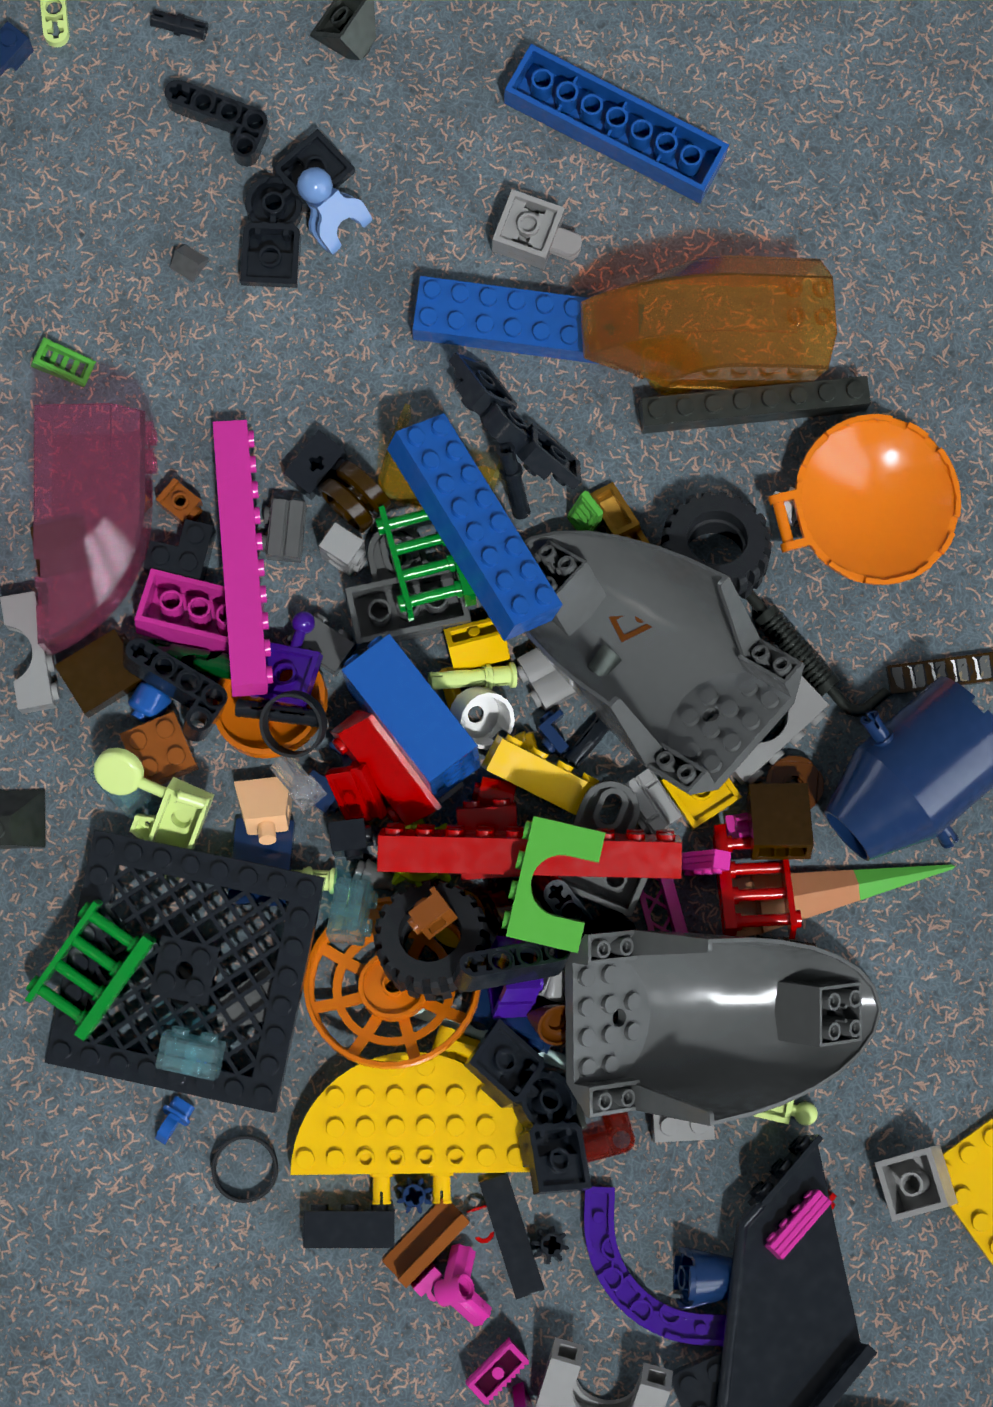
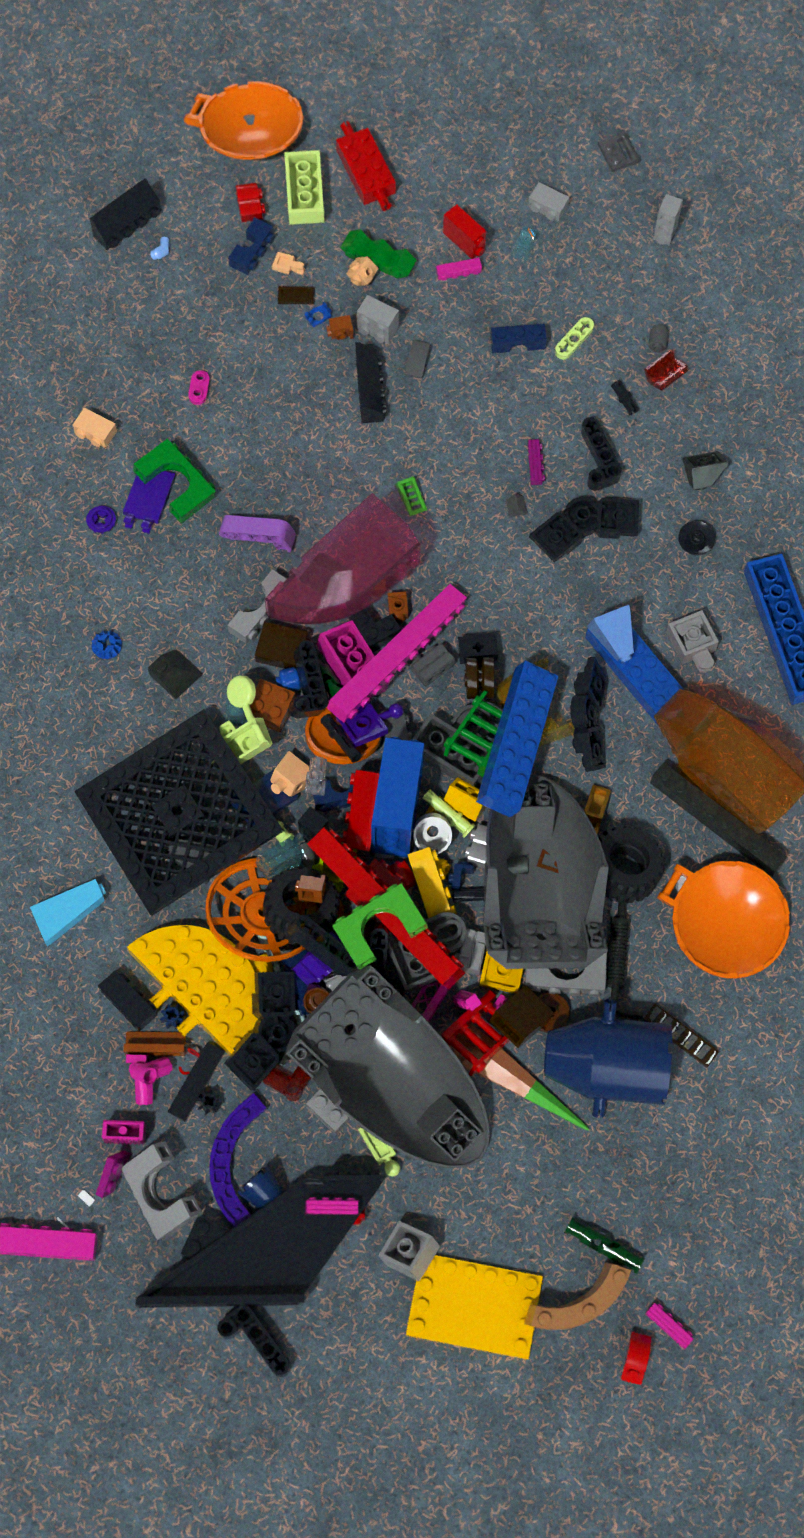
camera: 50 degrees right, 10 degrees down
green fence [25,899,157,1041] -> none
clear light blue brick [155,1026,226,1081] -> none
blue piece [155,1096,195,1145] -> none
black tyre [211,1136,279,1203] -> none
black tyre [259,690,327,758] -> none
medium blue piece [297,167,373,255] -> none
light grey brick [319,523,367,577] -> none
red plate [325,763,387,821] -> none
black pin [496,443,531,520] -> none
bright green slope [567,490,604,531] -> none
none -> medium azure slope [30,879,106,946]
none -> magenta piece [528,439,545,485]
none -> medium blue slope [587,605,634,663]
none -> black dish [678,521,715,555]

